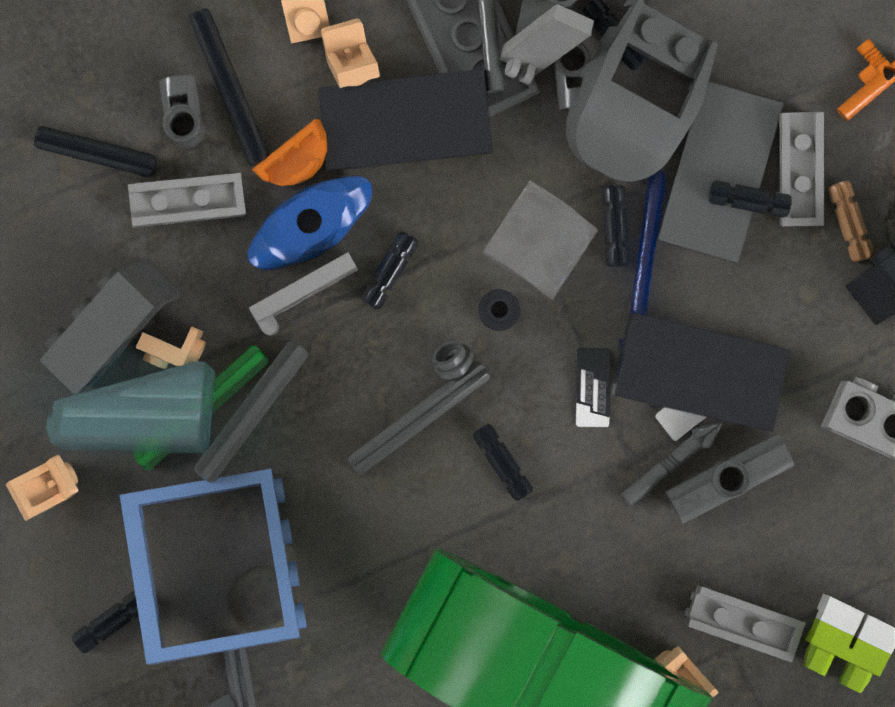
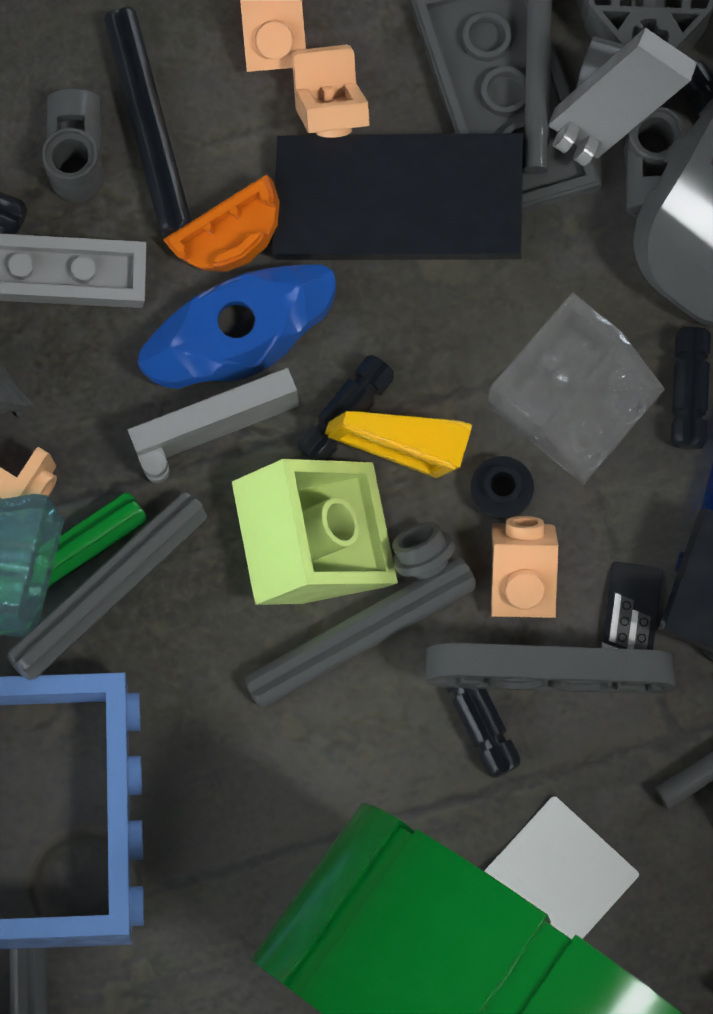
camera: 10 degrees right, 10 degrees down
none -> yellowish green slope [232,459,398,605]
none -> yellow slope [325,411,472,478]
none -> dark grey beam [426,643,676,694]
none -> white sticker [484,796,639,939]
none -> light nougat bracket [491,516,559,618]

